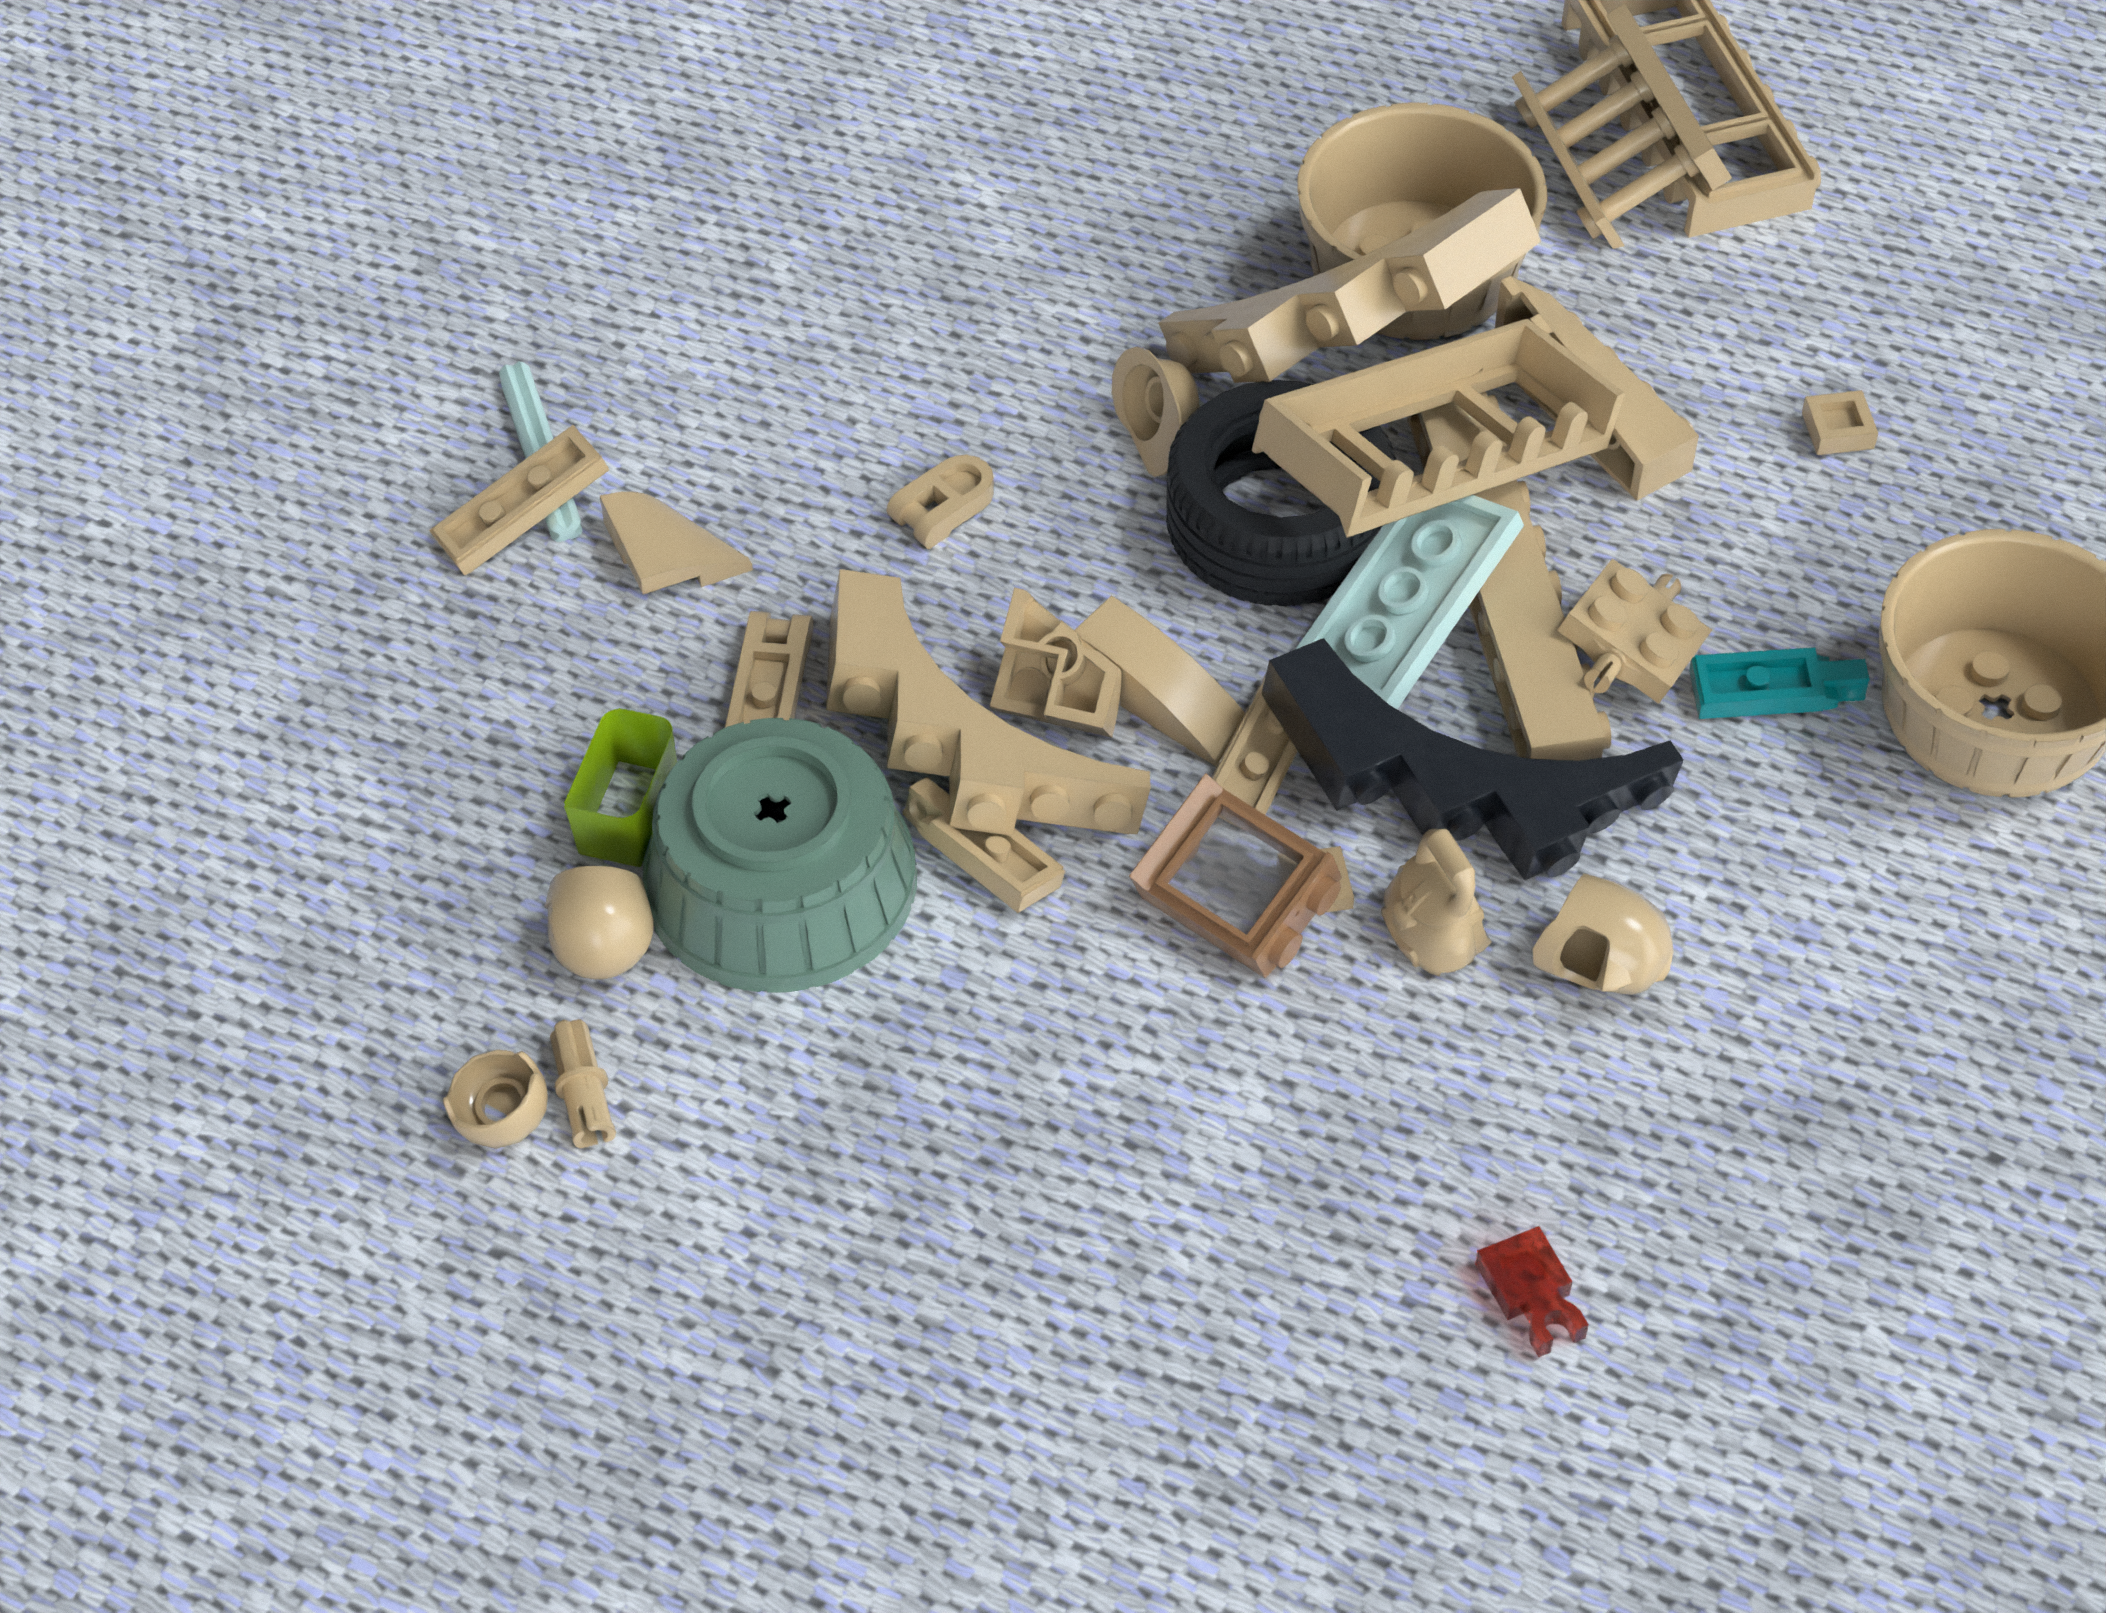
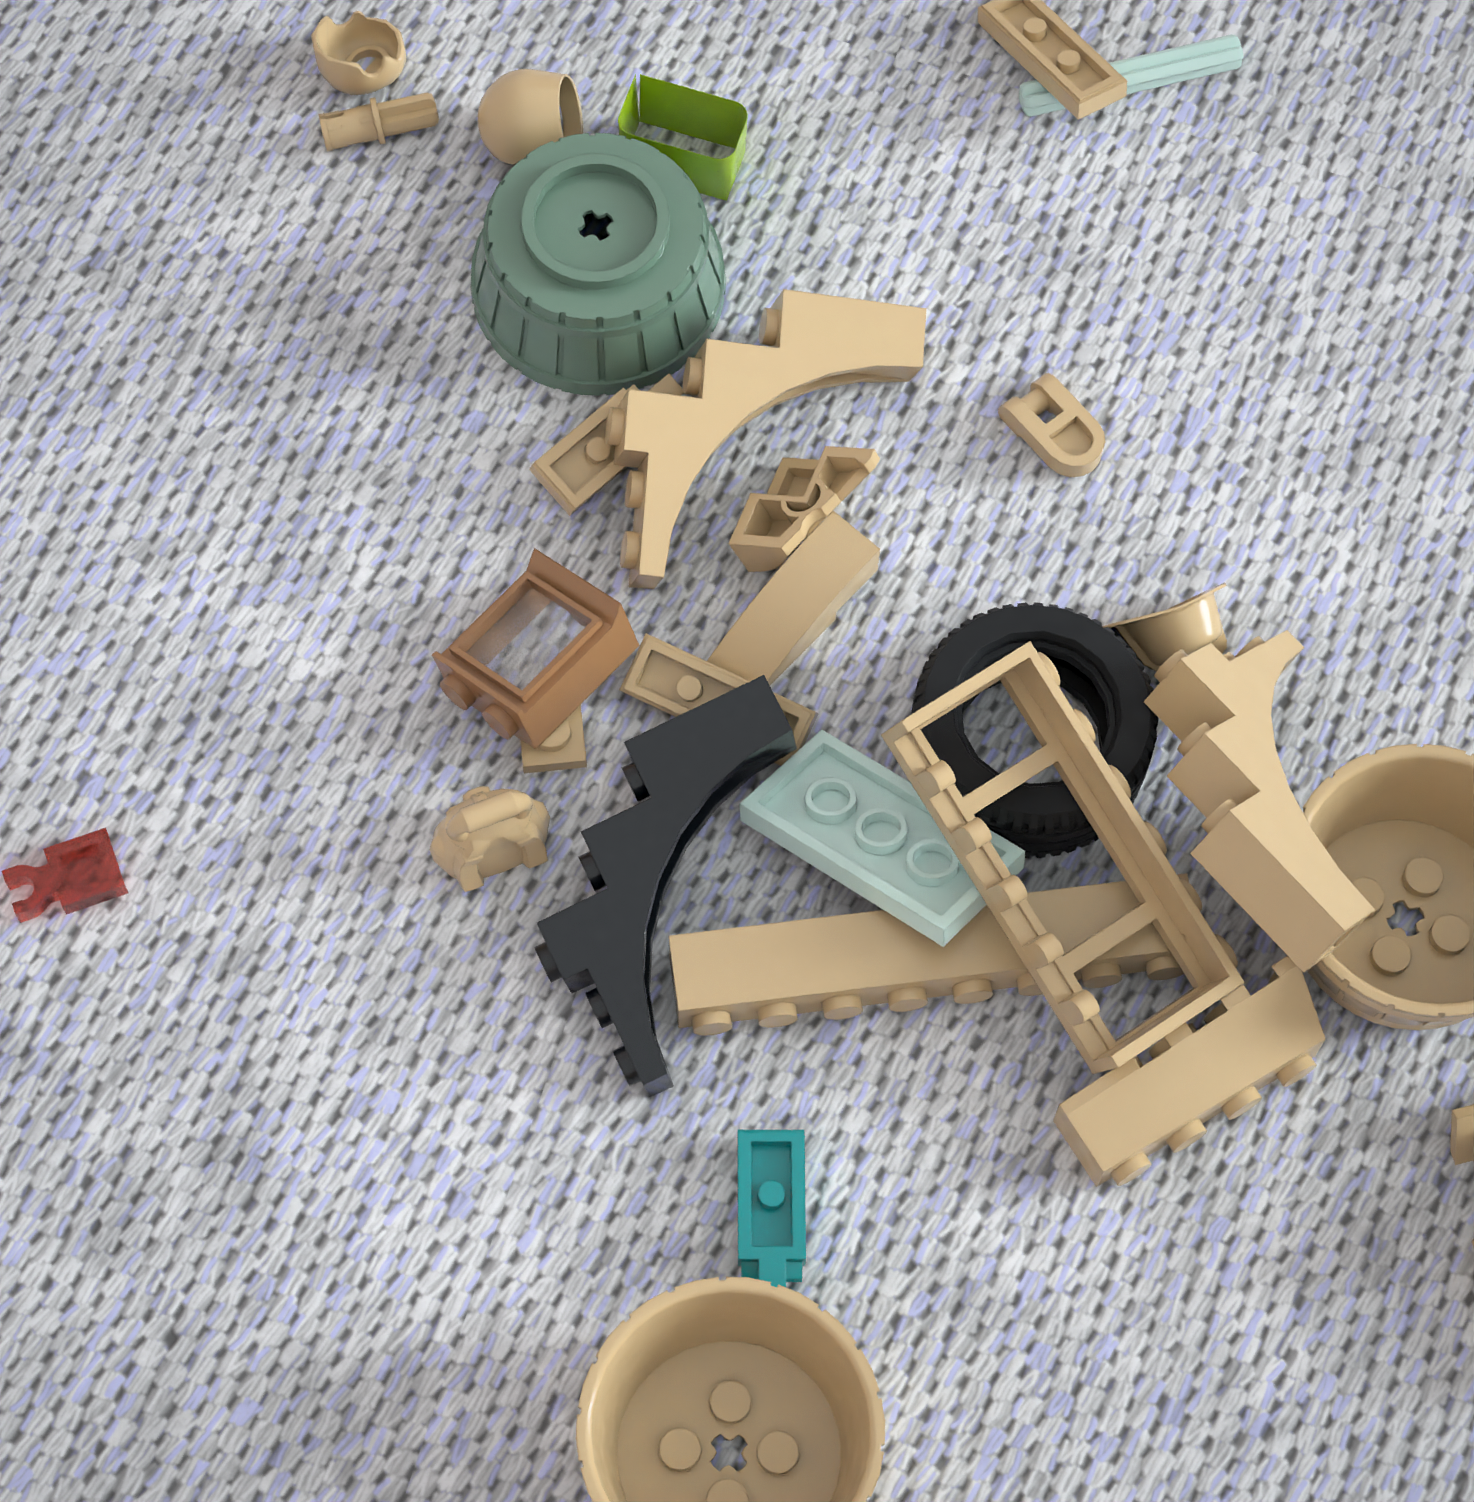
camera: 90 degrees right, 15 degrees up
tan slope [600,492,753,595] -> none
tan plate [725,611,813,728] -> none
tan piece [1532,873,1673,995] -> none
tan plate [1557,558,1712,704] -> none
tan plate [1802,390,1878,455] -> none

